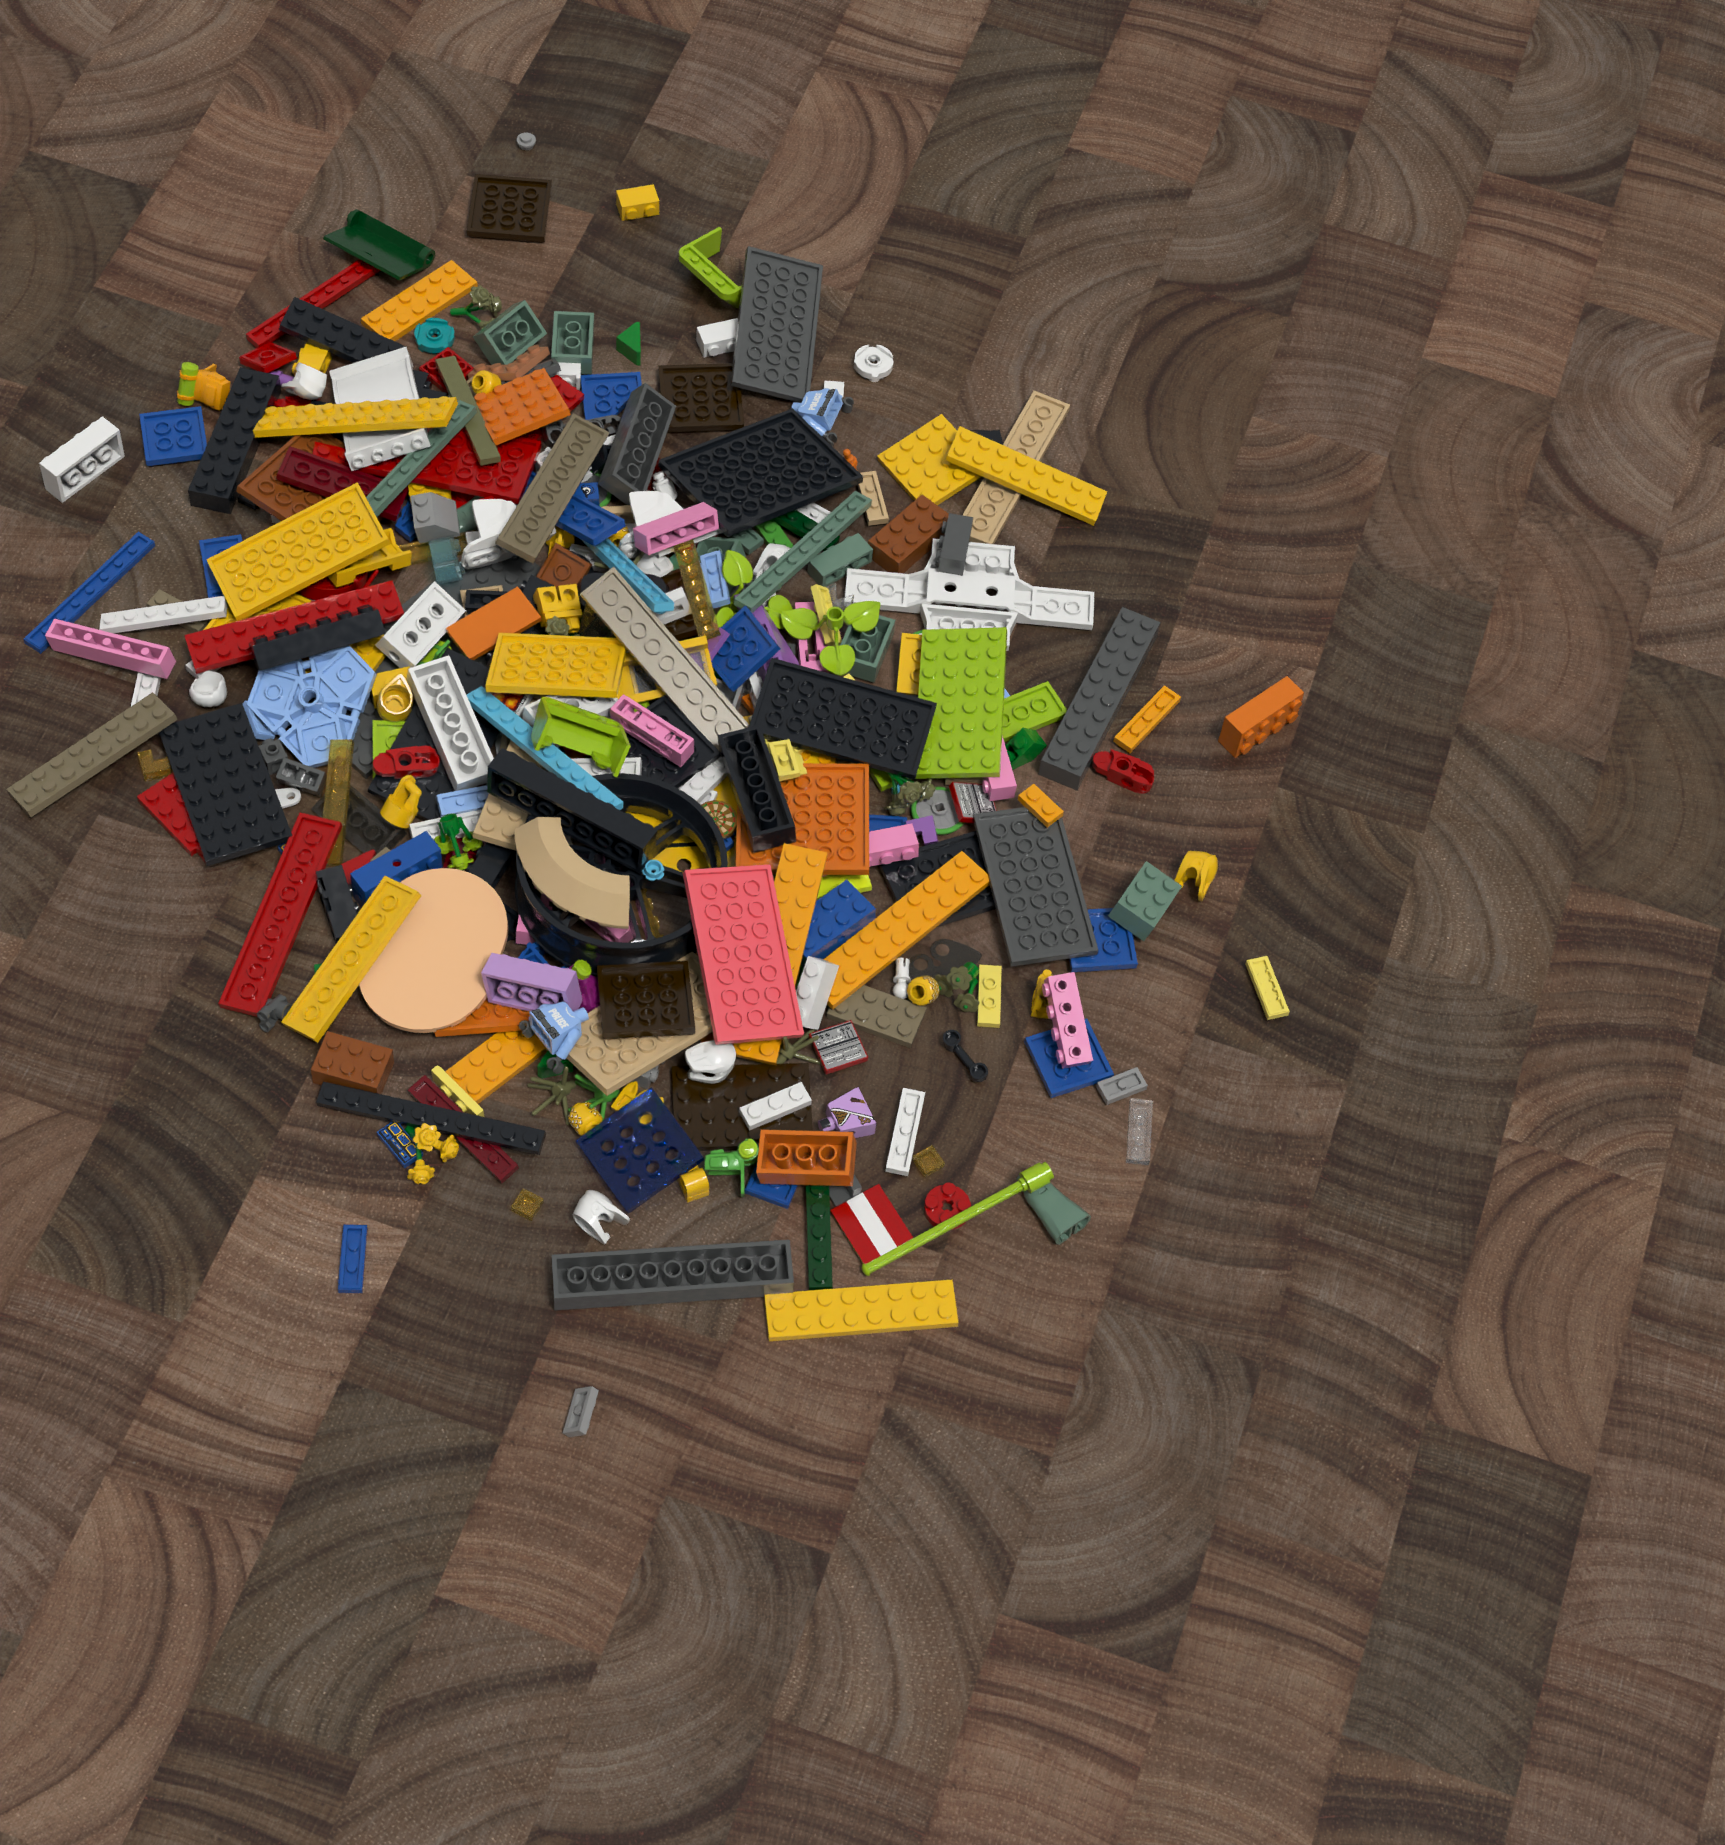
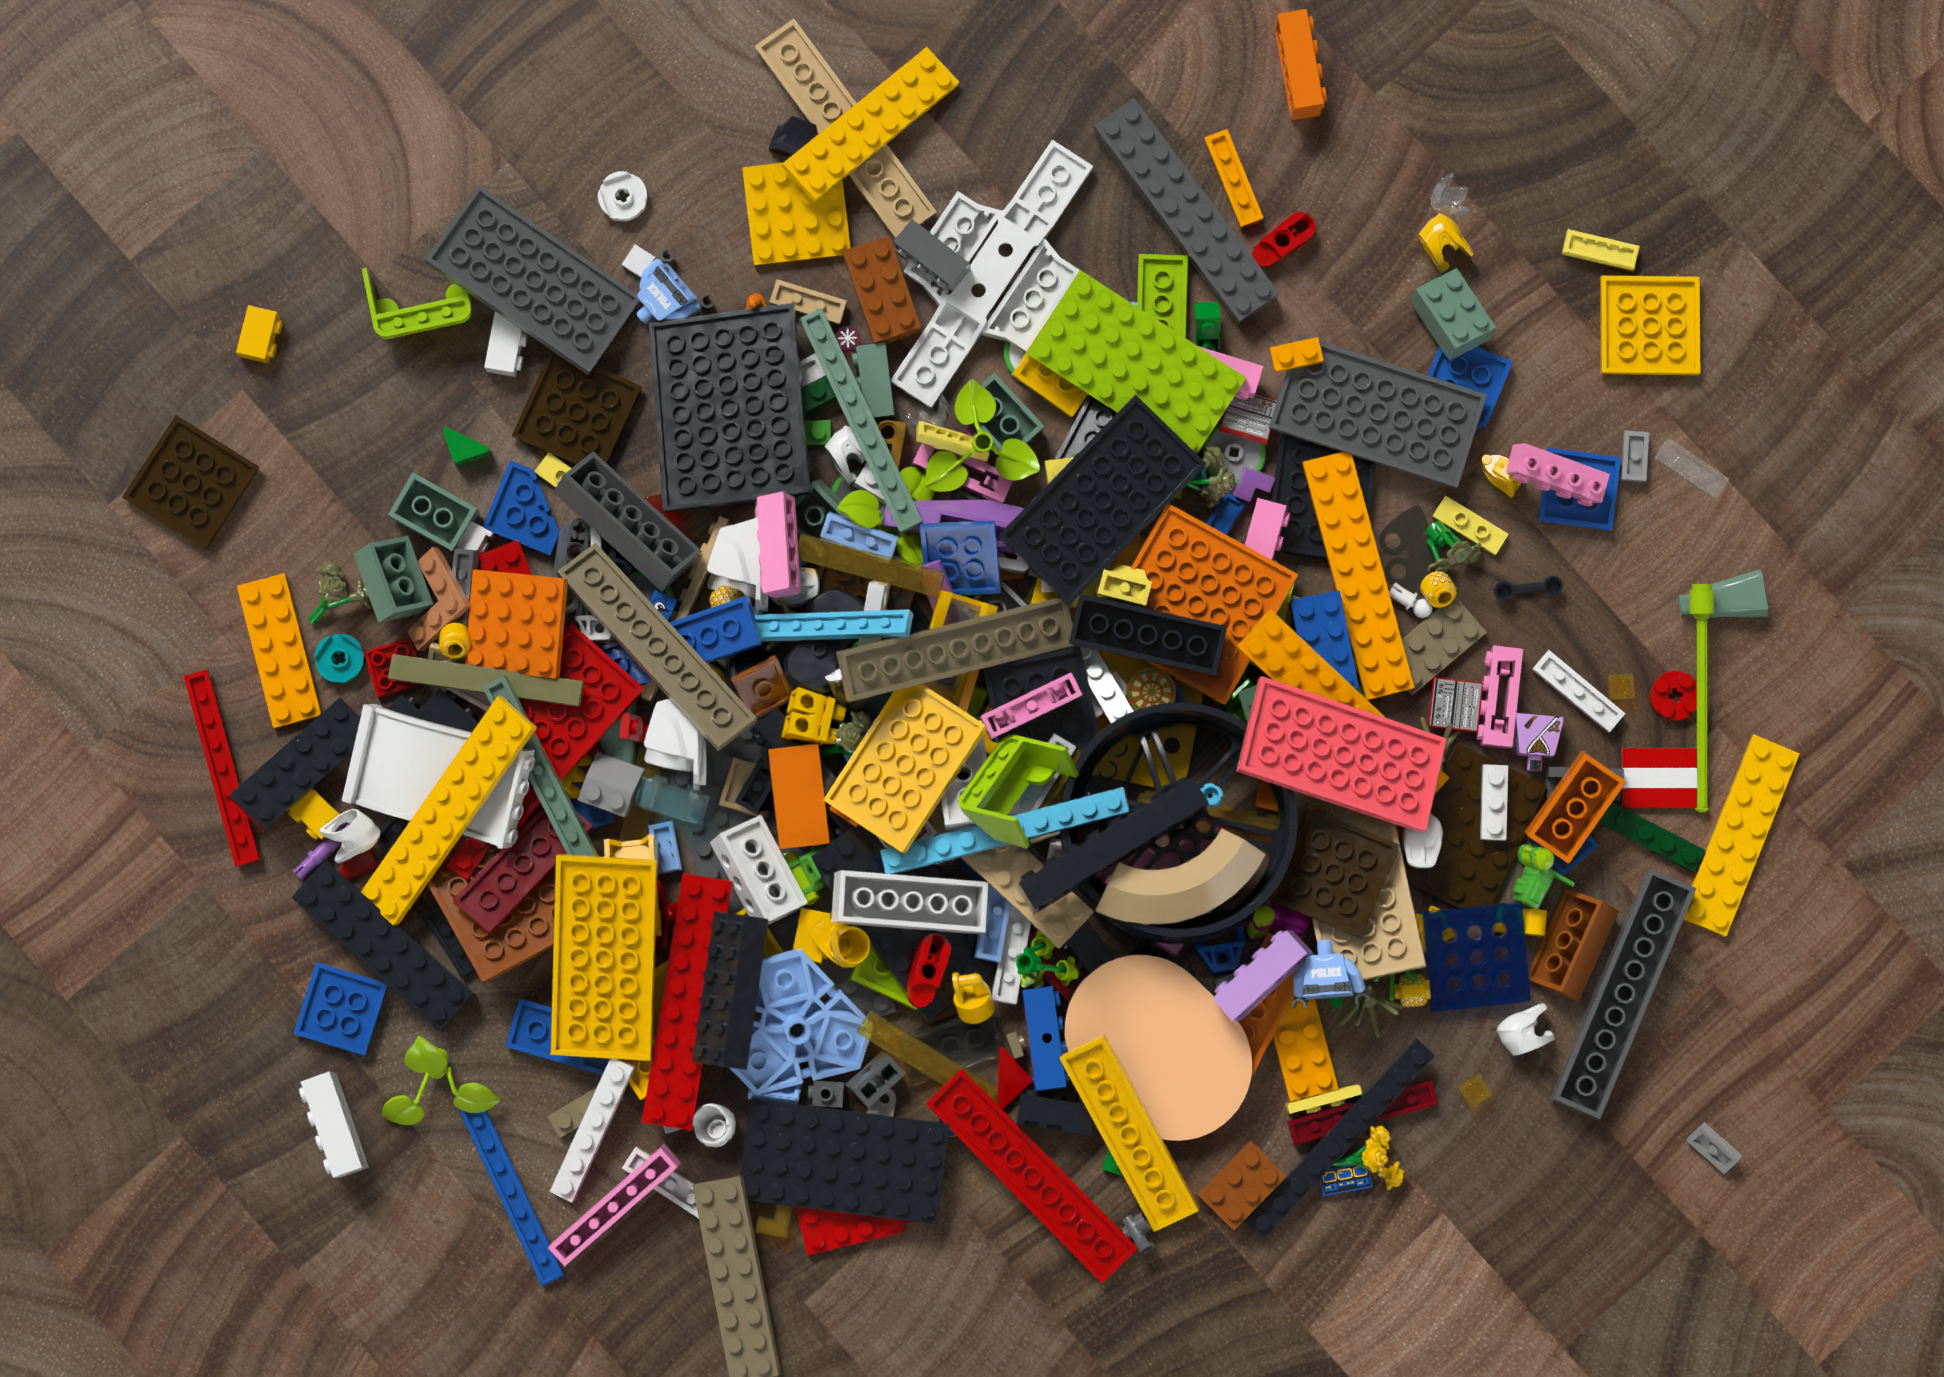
camera: 55 degrees left, 25 degrees up
light orange piece [177,362,230,410] -> none
red tile [239,342,297,373] -> none
dark green door [323,209,435,281] -> none
blue tile [338,1224,368,1293] -> none
light grey plate [517,132,536,150] -> none
white arm [652,471,677,500] -> none
white brick [796,956,839,1030] -> none
none -> lime plant [382,1036,500,1125]
none -> light blue plate [648,821,682,875]
none -> clear pink tile [836,326,860,352]
none -> pearl gold plate [878,420,907,470]
none -> clear piece [1430,172,1472,216]
none -> bright pink brick [1477,645,1523,750]
none -> dark orange slope [1525,889,1619,1002]
none -> yellow plate [1600,276,1700,375]

